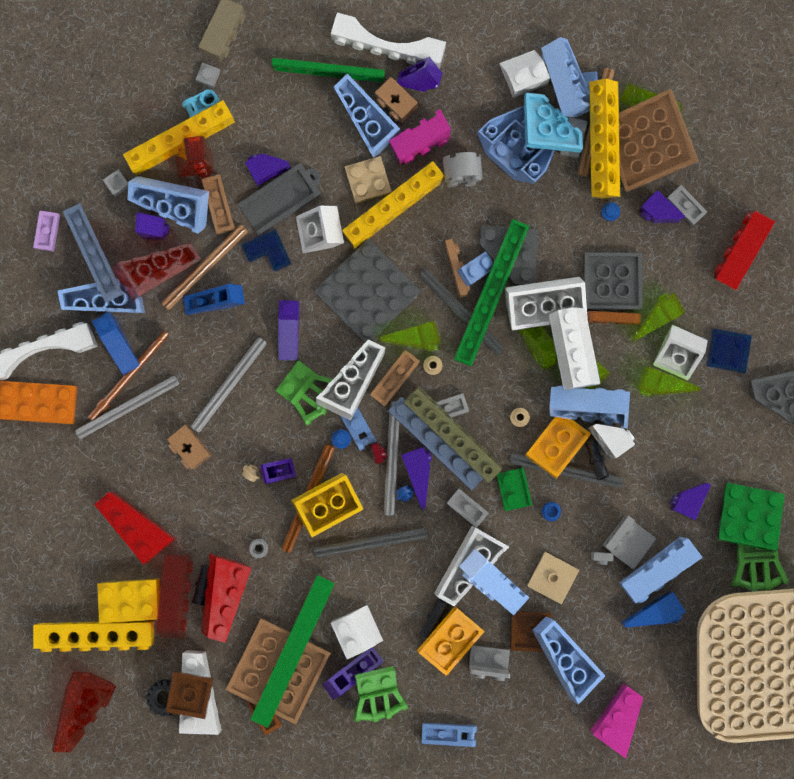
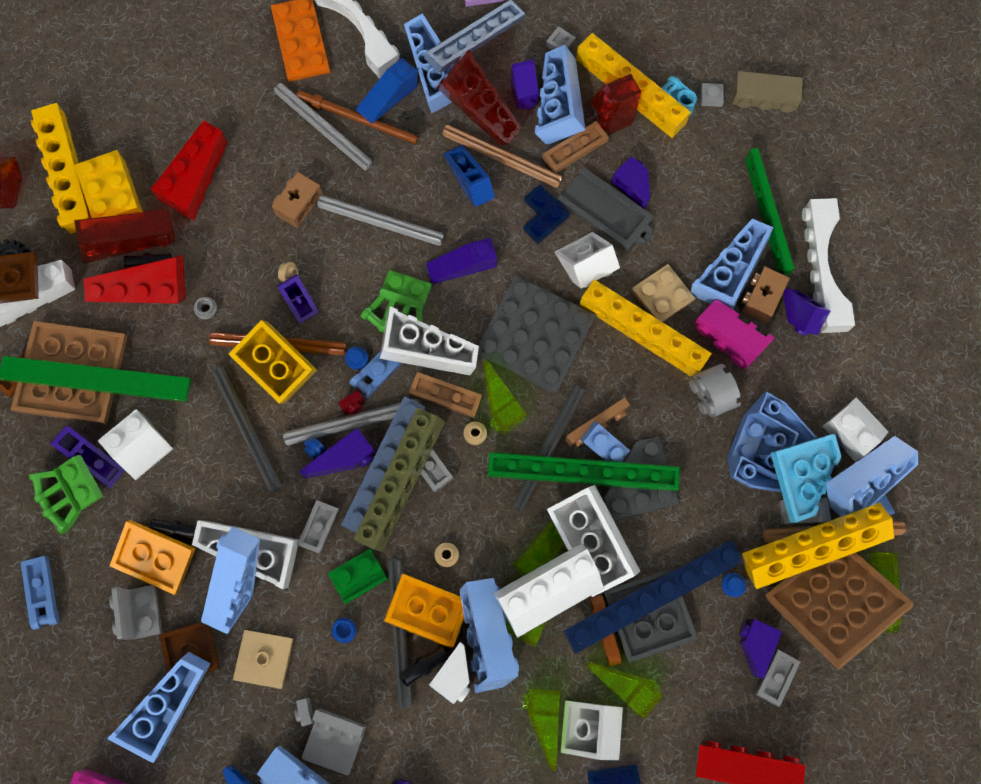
camera: 65 degrees right, 10 degrees down
none -> dark blue plate [563,540,744,654]

